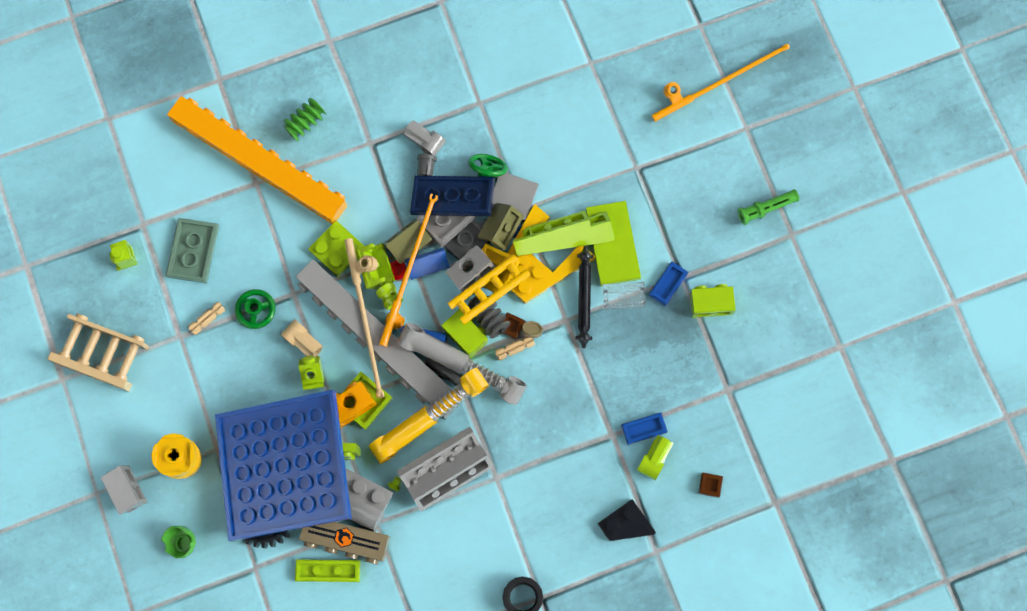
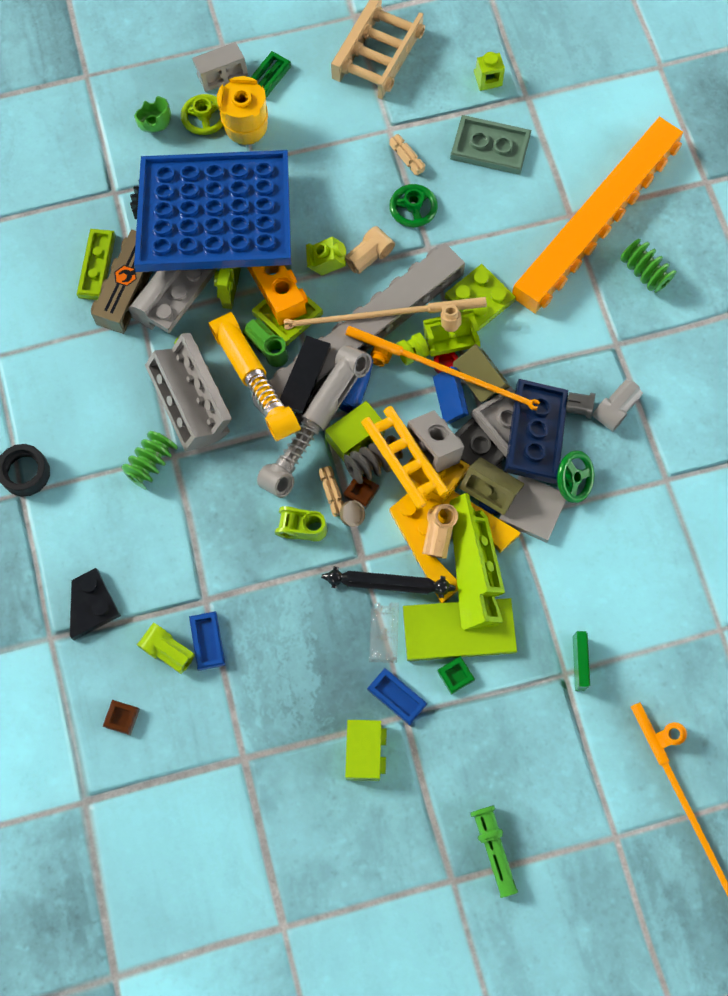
camera: 95 degrees right, 5 degrees down
none -> bright green piece [121,431,178,489]
none -> lime piece [181,94,223,135]
none -> bright green piece [242,318,289,367]
none -> green tile [251,51,291,98]
none -> lime piece [275,506,328,542]
none -> black tile [280,336,331,415]
none -> tan piece [422,504,458,559]
none -> green tile [437,656,475,695]
none -> green tile [572,631,590,691]

